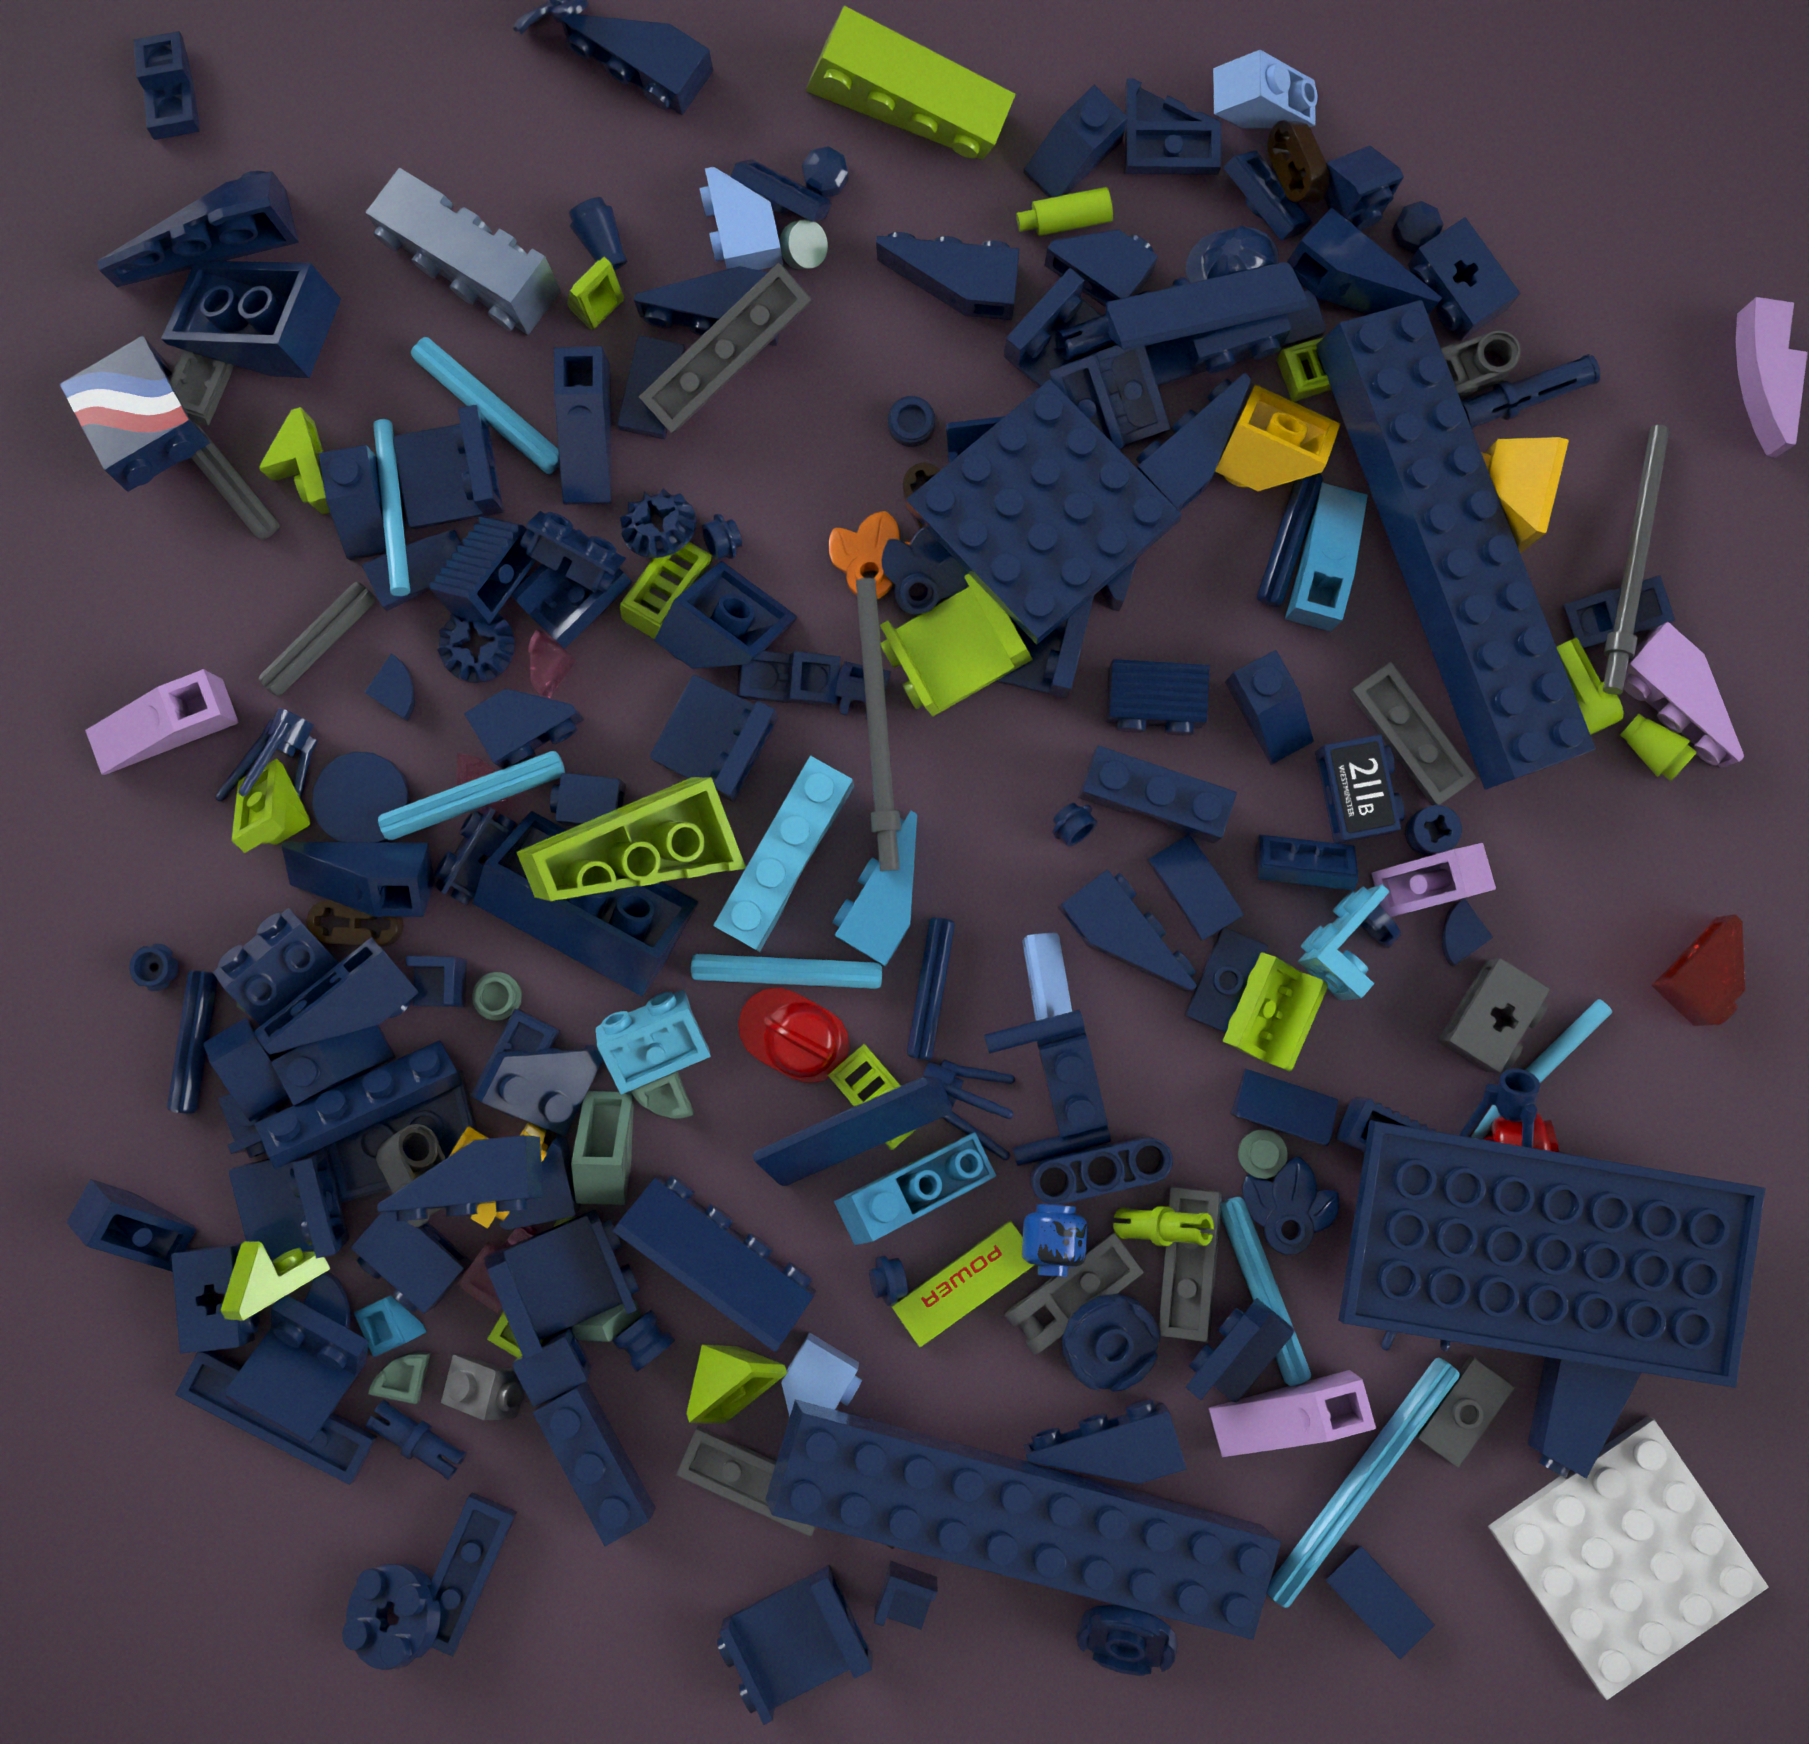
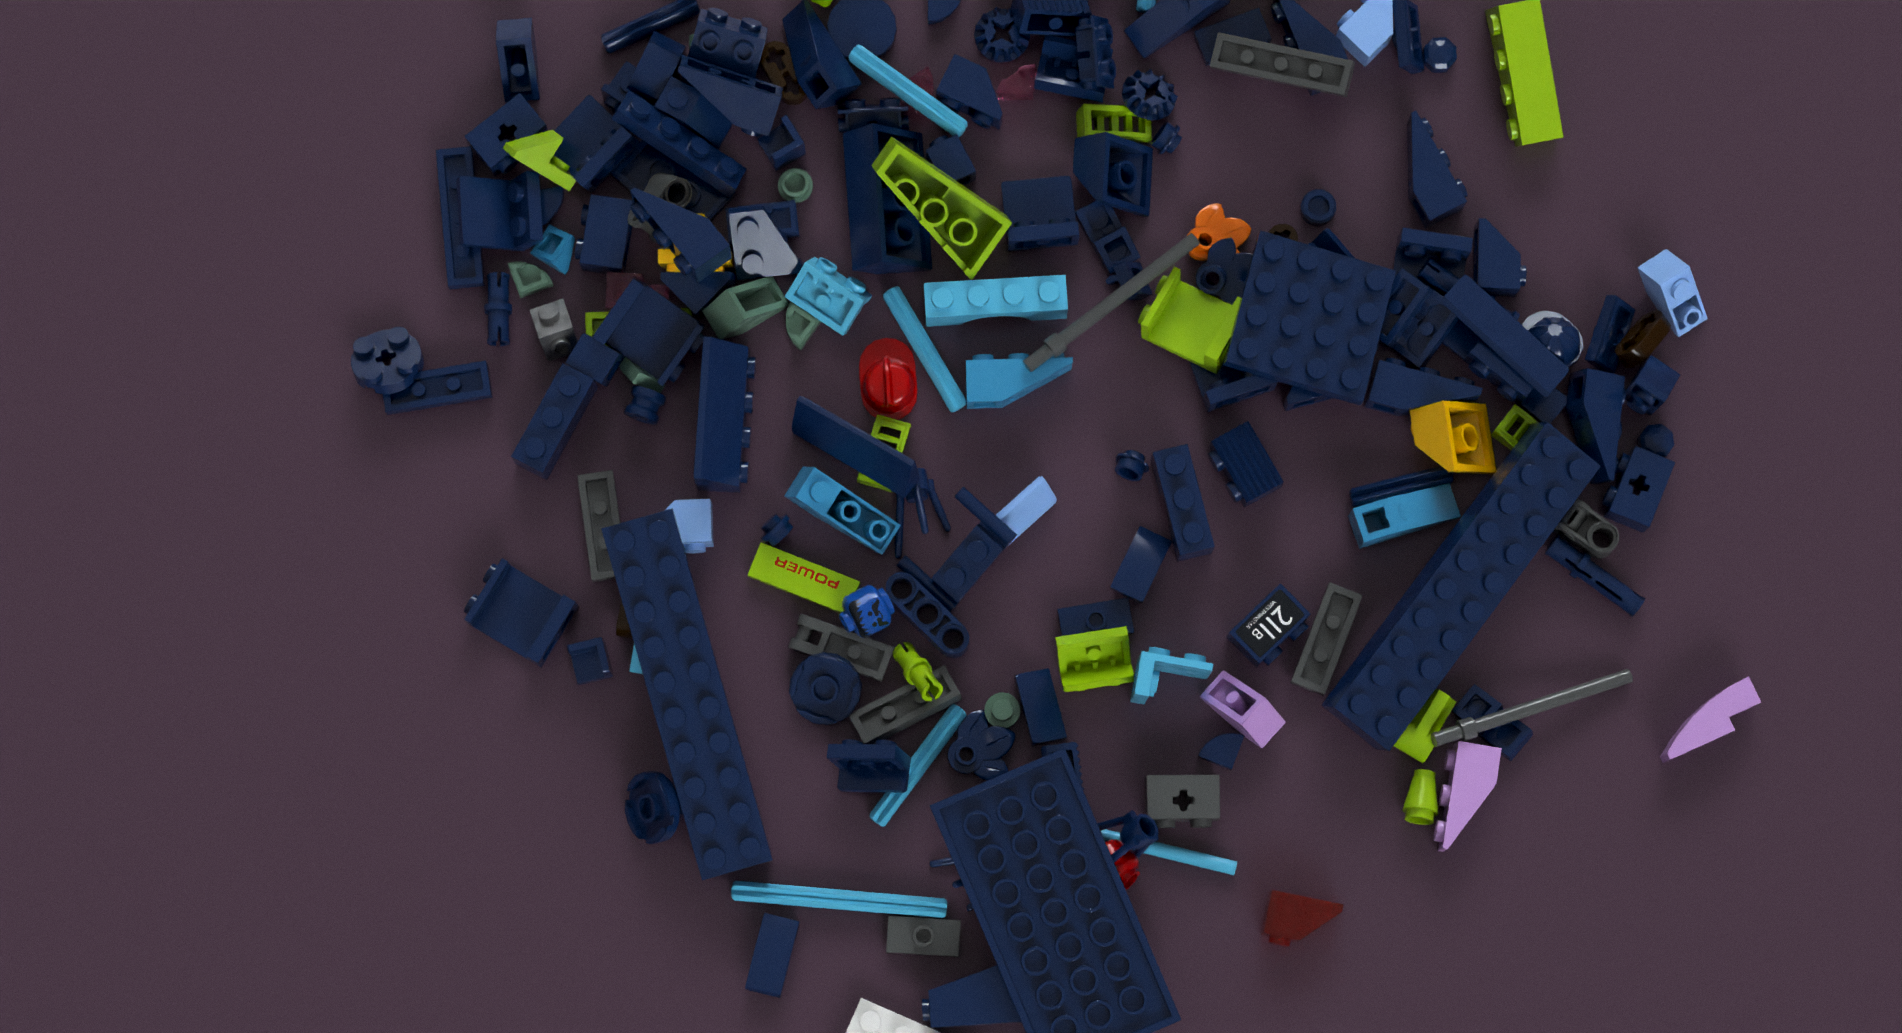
camera: 55 degrees right, 5 degrees down
lime slope [686,1344,788,1423] -> none
tile [779,219,828,270] -> none
dark blue axle [907,917,955,1060] -> none
lime cylinder [1016,187,1113,236] -> none
dark blue slope [1023,84,1128,198] -> none
dark blue slope [1023,1399,1187,1484] -> none
dark blue slope [1058,869,1197,992] -> none
dark blue wing [1125,78,1221,175] -> none
lavender slope [1208,1370,1376,1457] -> none
dark blue slope [1225,650,1314,765] -> none
dark blue plate [1256,835,1358,890] -> none
dark blue tile [1360,904,1401,948] -> none
dark blue wheel [1405,805,1462,856] -> none
yellow slope [1481,437,1569,554] -> none

